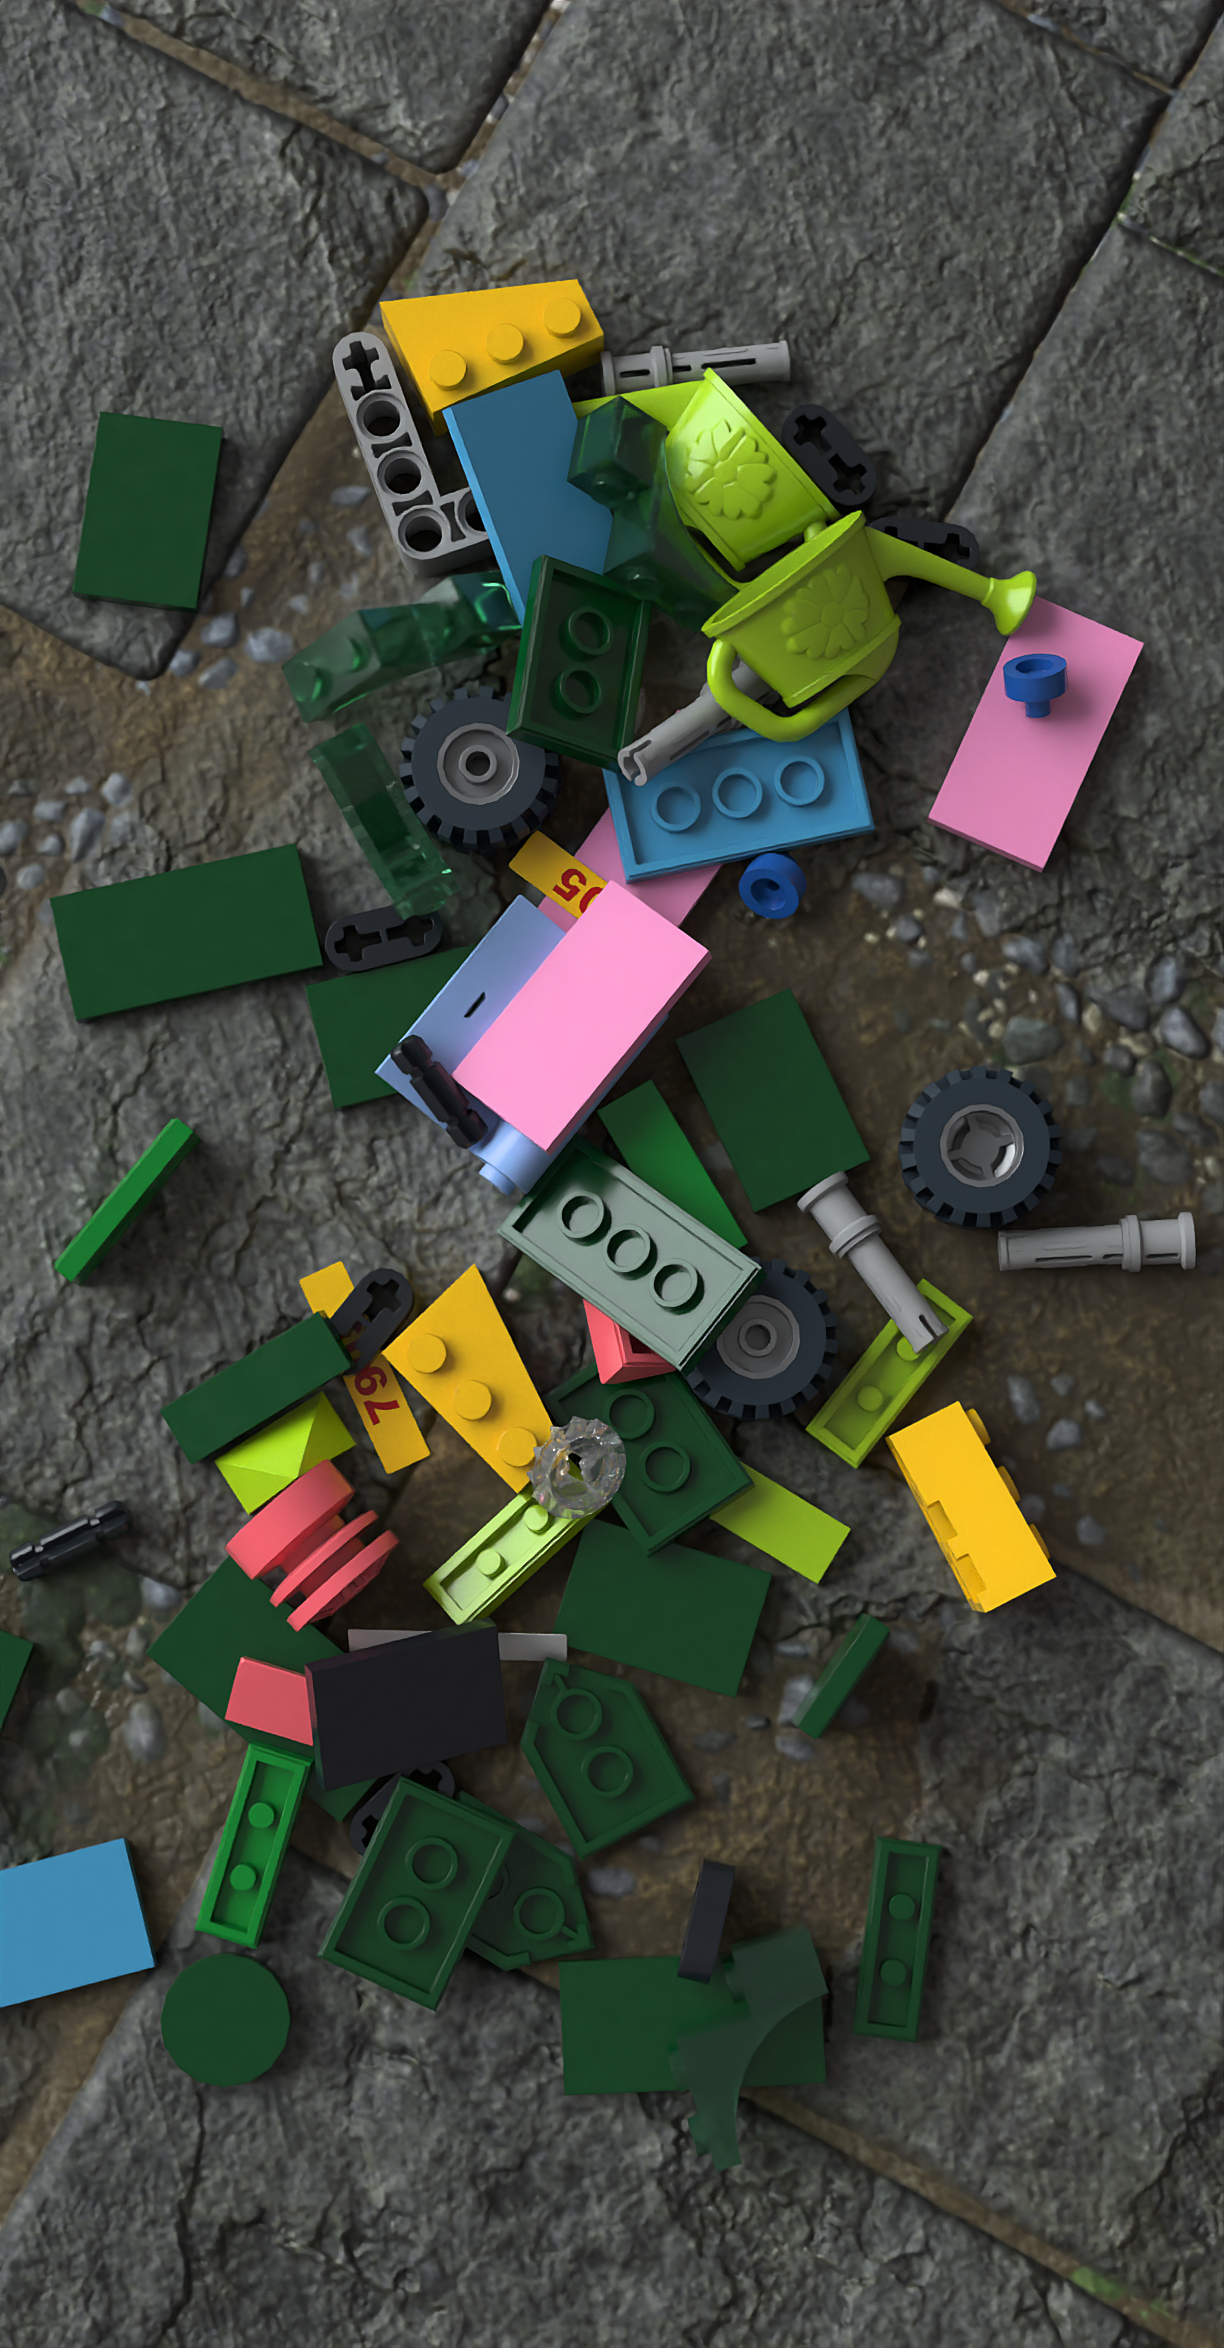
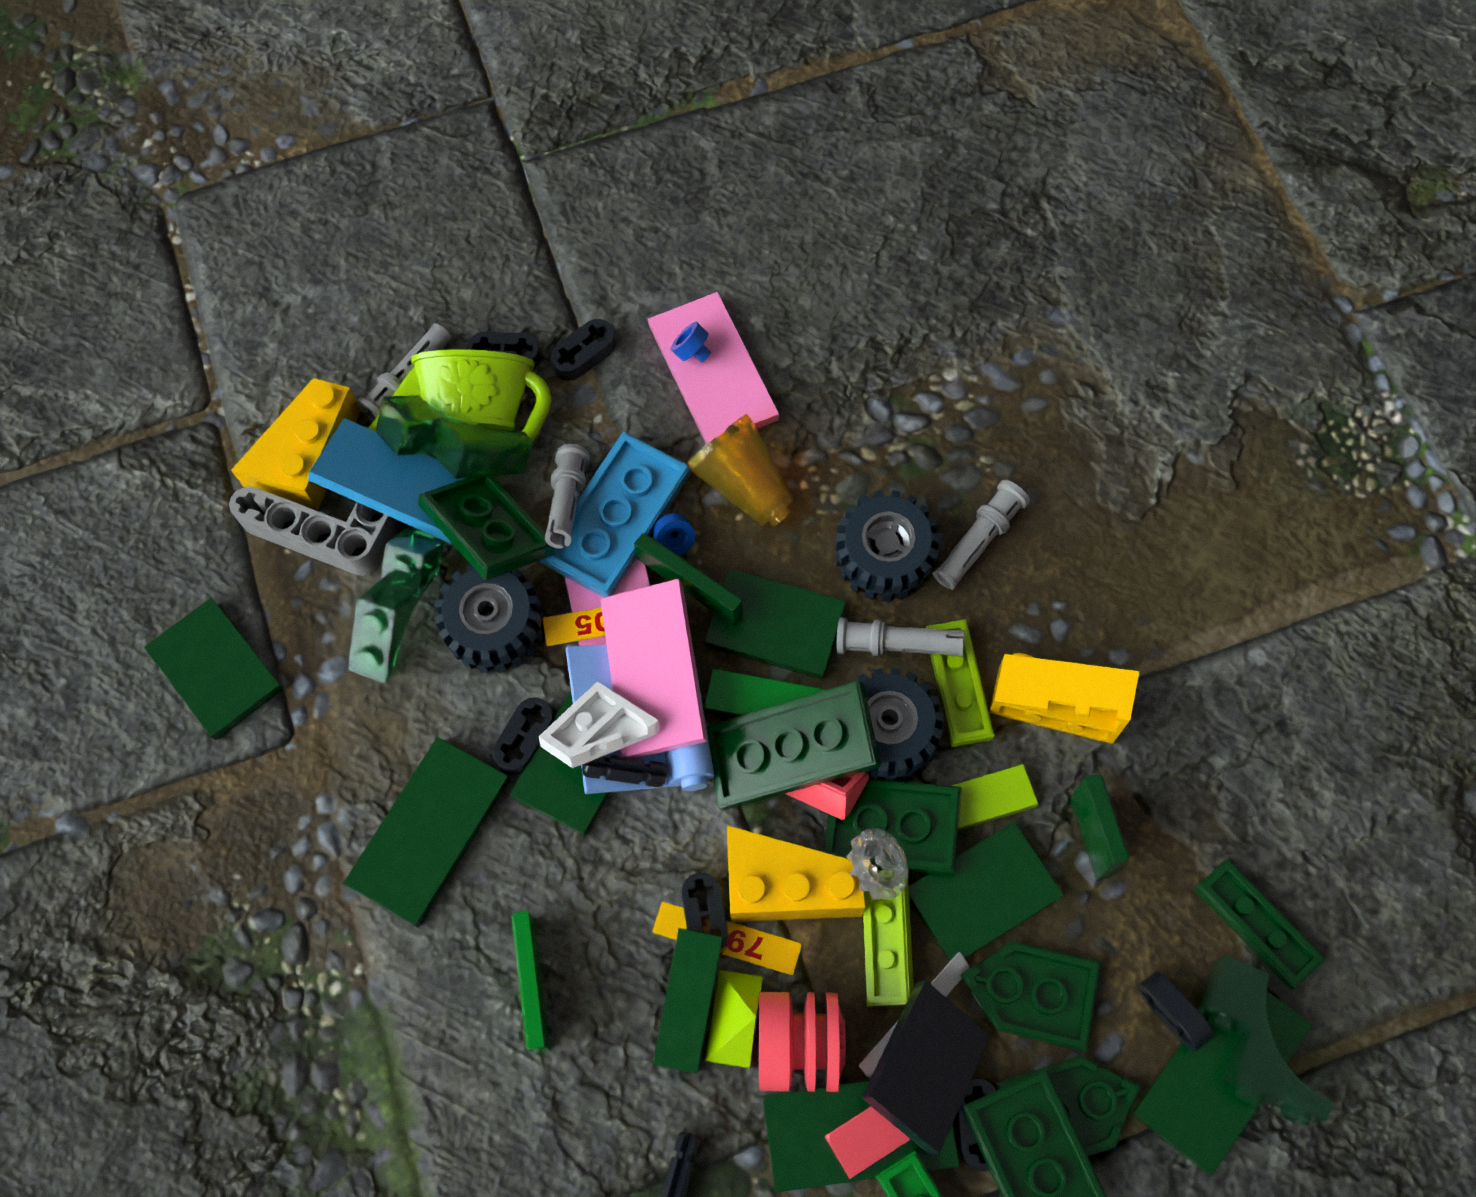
camera: 45 degrees left, 15 degrees down
clear green arch [307,721,461,920] -> none
lime piece [701,510,1037,743] -> none
none -> white wing [539,681,660,768]
none -> dark green tile [634,533,743,626]
none -> clear yellow cone [686,414,793,527]

